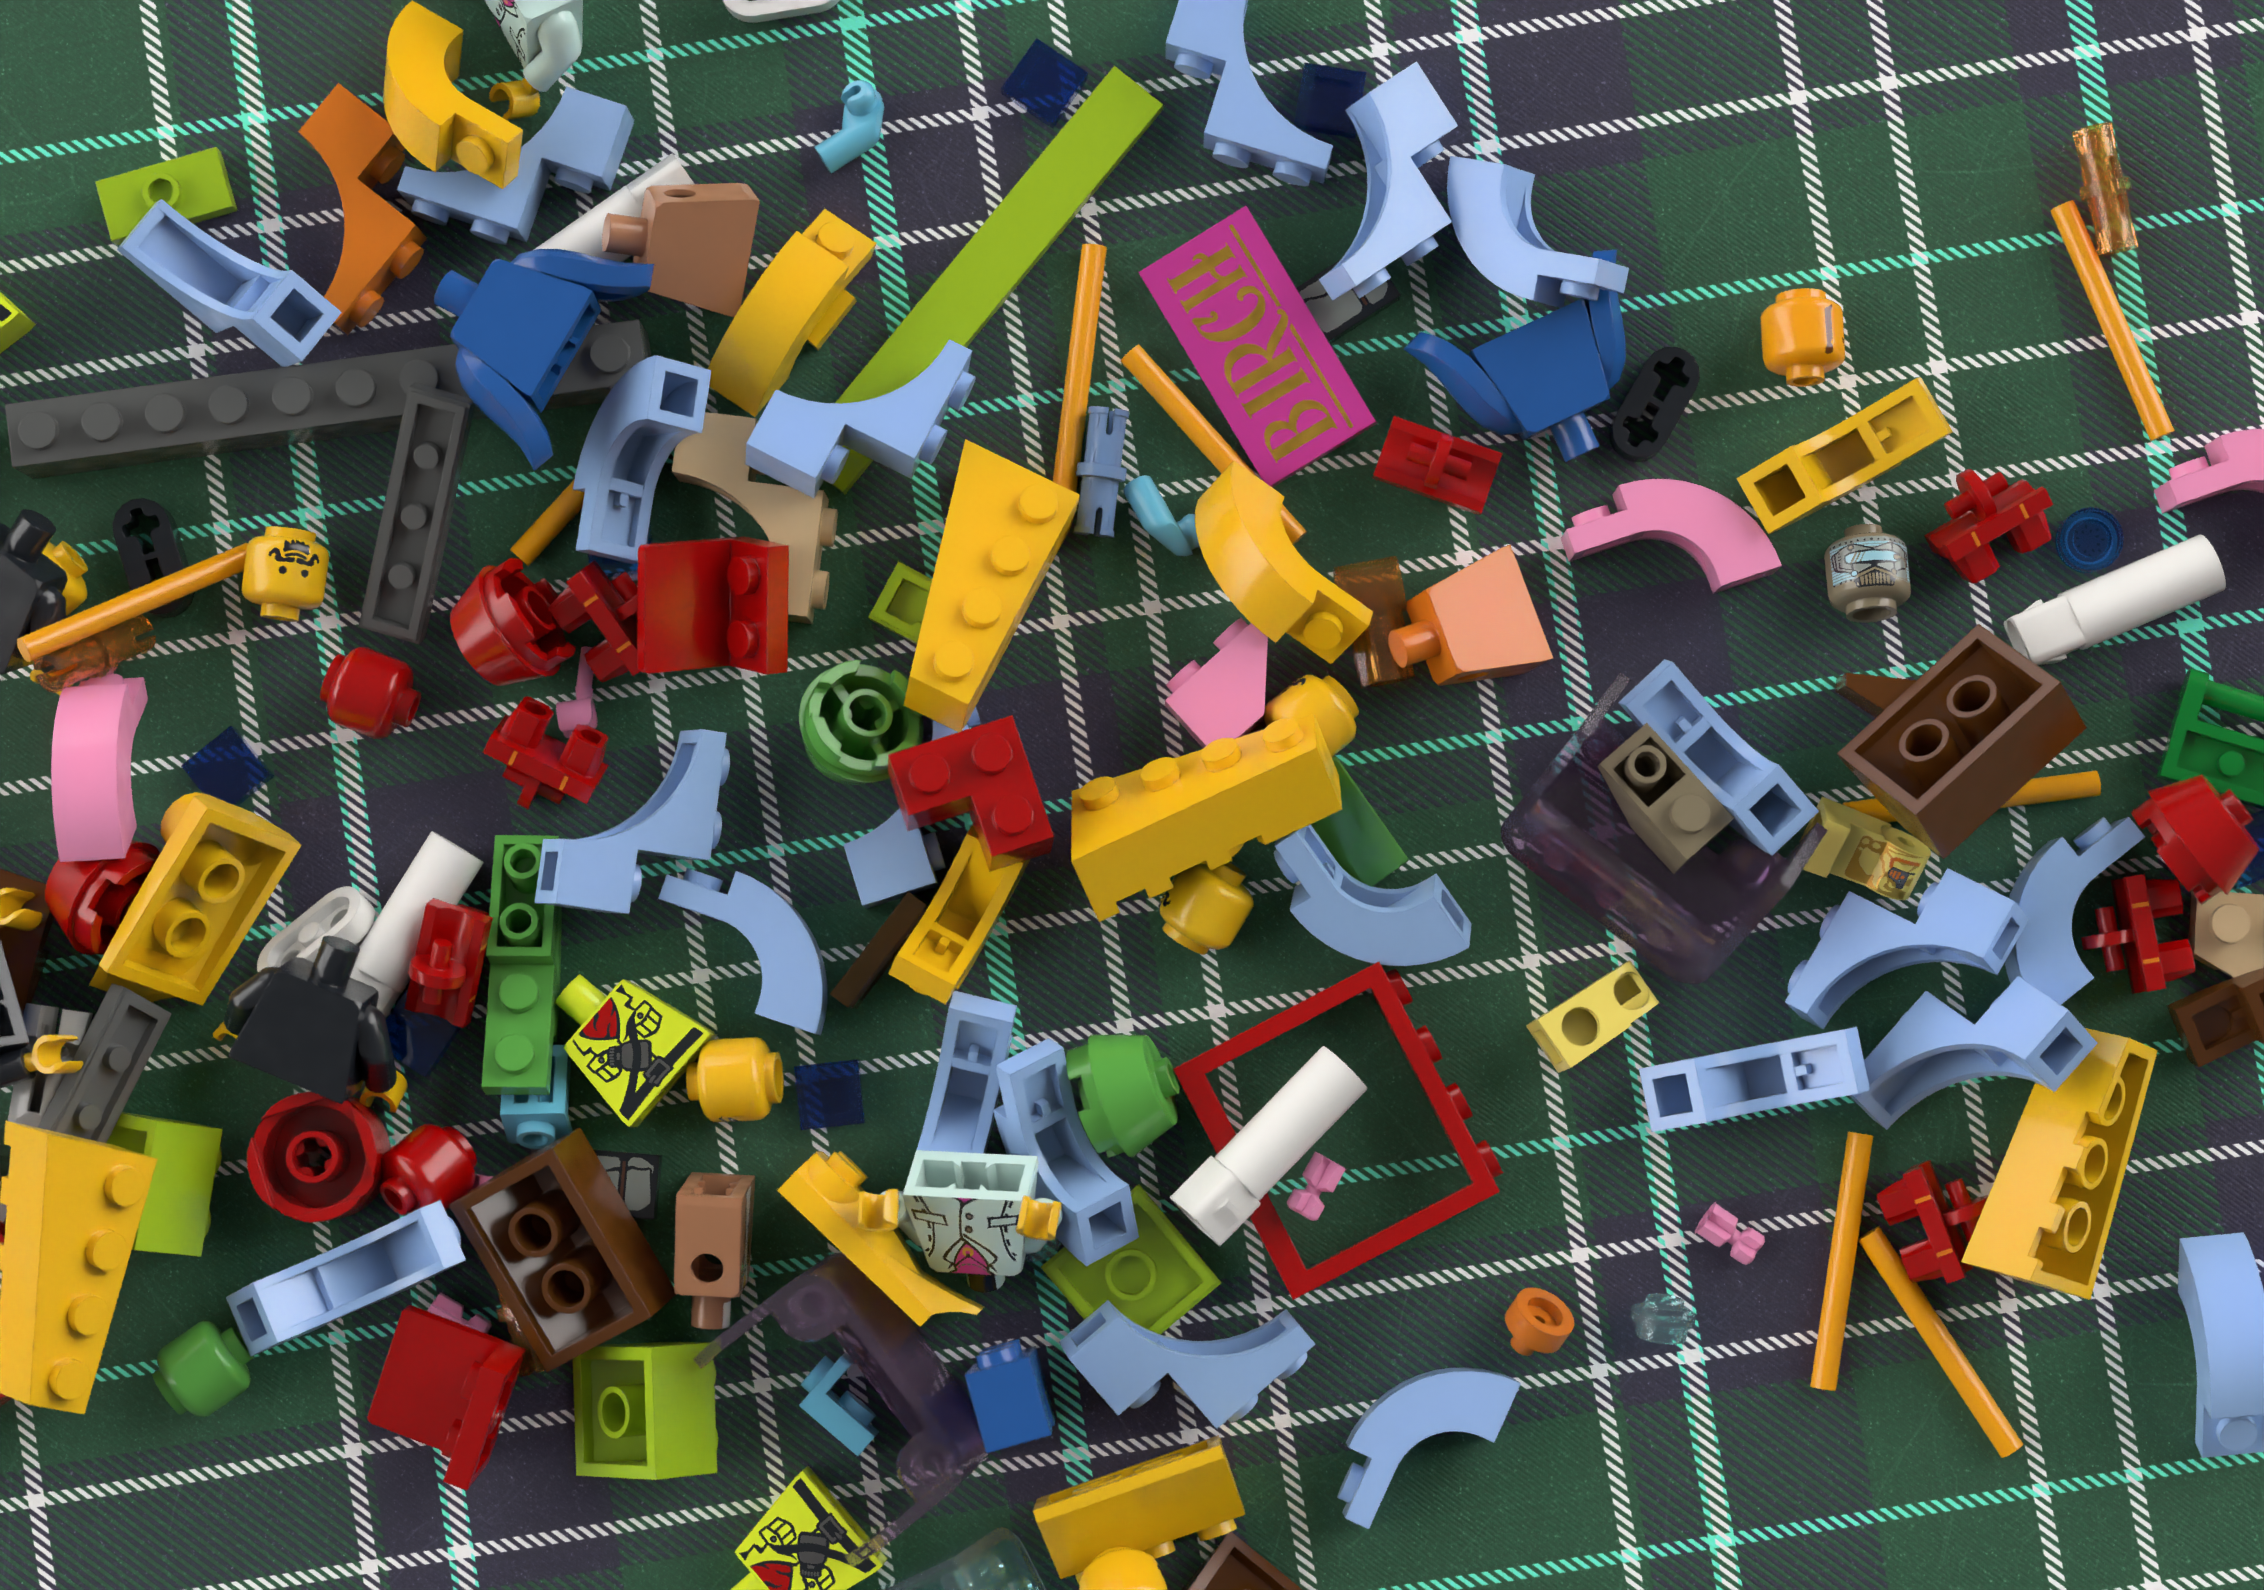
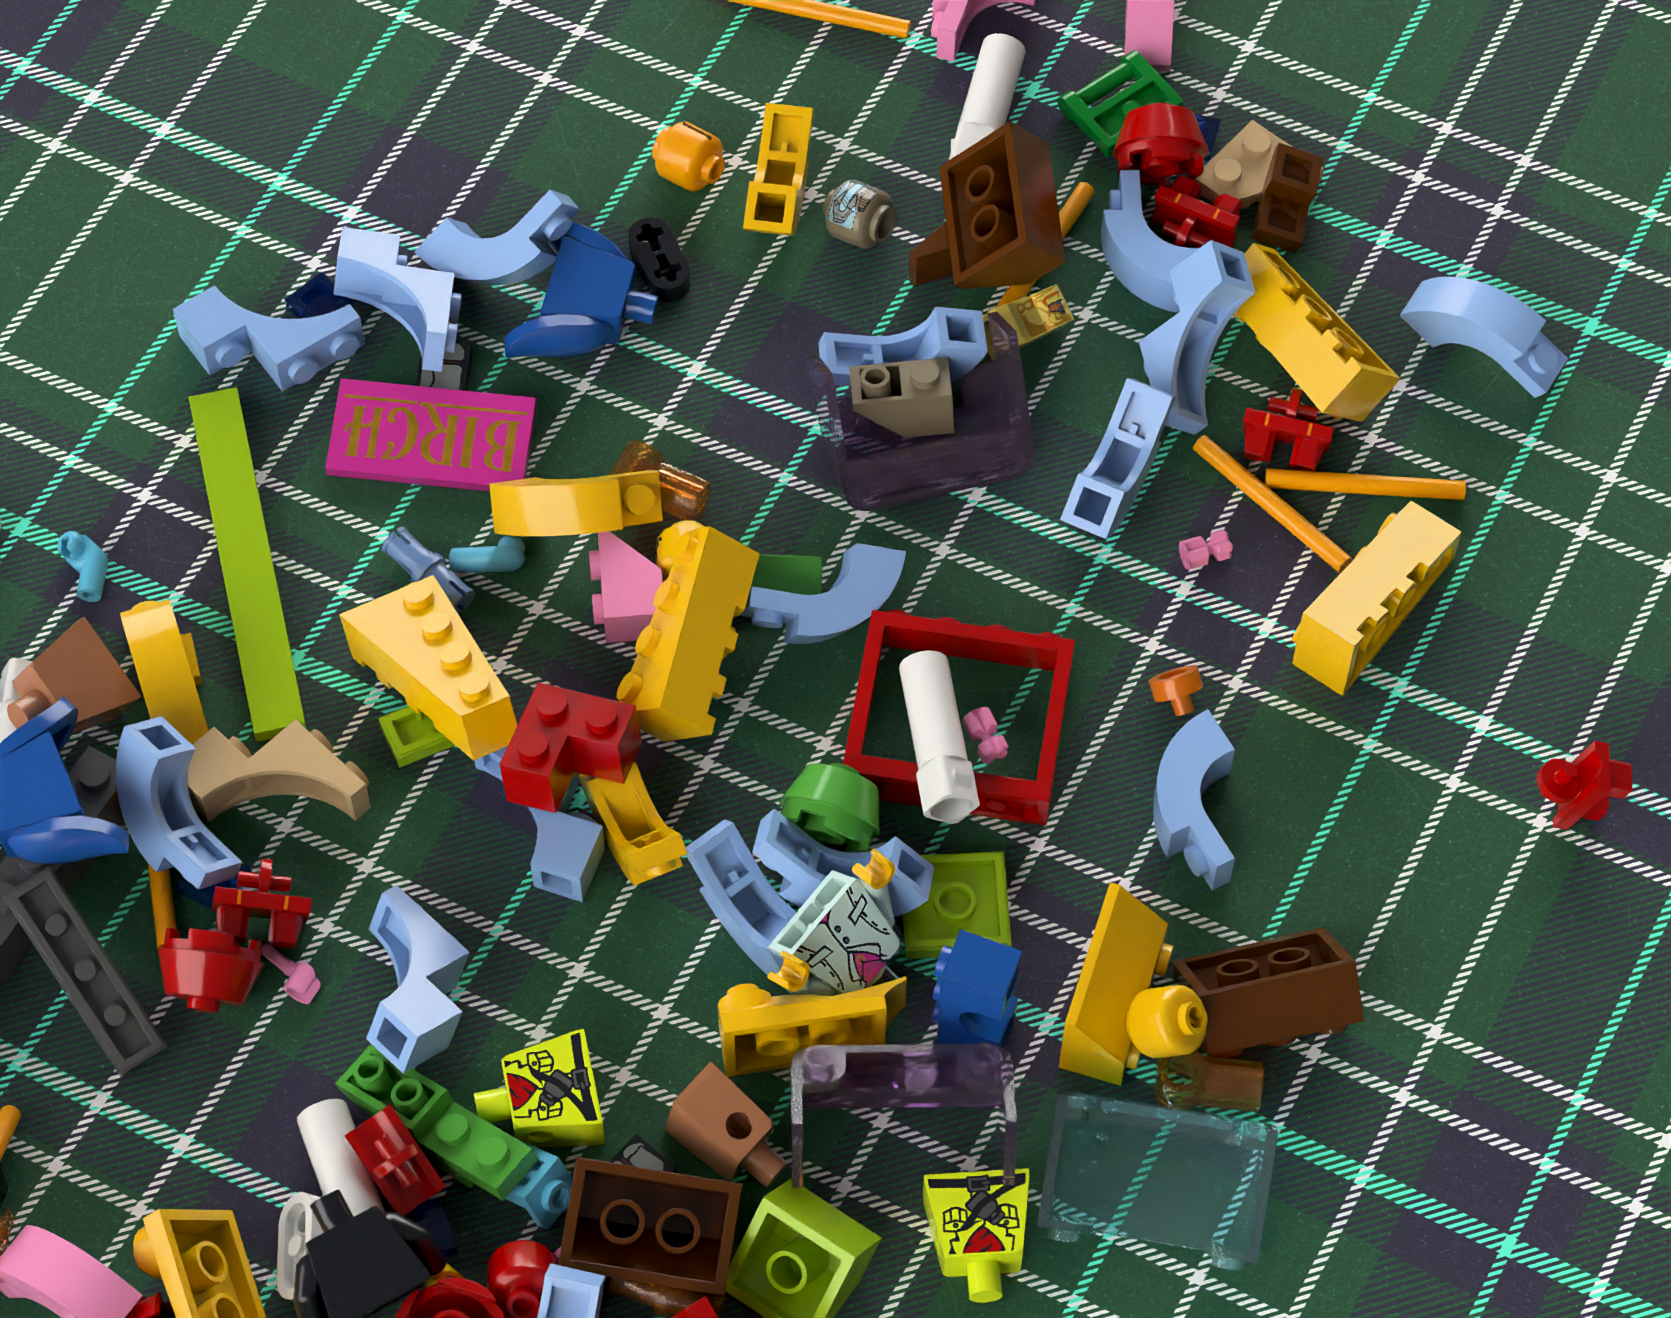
camera: 60 degrees left, 25 degrees down
clear blue tile [181,726,275,806] -> none
yellow head [241,526,329,622] -> none
red head [320,647,421,739] -> none
red hips [482,696,609,810] -> none
red bracket [637,536,789,675] -> none
light blue arch [658,868,828,1035] -> none
yellow head [686,1037,784,1122] -> none
light blue arch [745,339,976,498] -> none
clear blue tile [794,1059,866,1130] -> none
bright green cone [799,660,923,785] -> none
medium azure bracket [799,1353,879,1456] -> none
dark brown tile [830,891,928,1009] -> none
clear blue tile [1001,38,1089,129] -> none
light orange bar [1053,244,1107,493] -> none
light blue arch [1059,1300,1315,1429] -> none
light orange bar [1121,344,1307,545] -> none
yellow head [1158,862,1254,955] -> none
red hips [1372,416,1502,515] -> none
torso [1388,544,1553,686] -> none
light yellow leg [1526,960,1659,1073] -> none
bright pink arch [1561,479,1782,594] -> none
clear light blue plate [1630,1293,1696,1345] -> none
light blue arch [1785,868,2029,1029] -> none
red hips [1924,469,2053,584] -> none
clear blue tile [2055,507,2124,573] -> none
none -> yellow wedge [1292,501,1462,696]

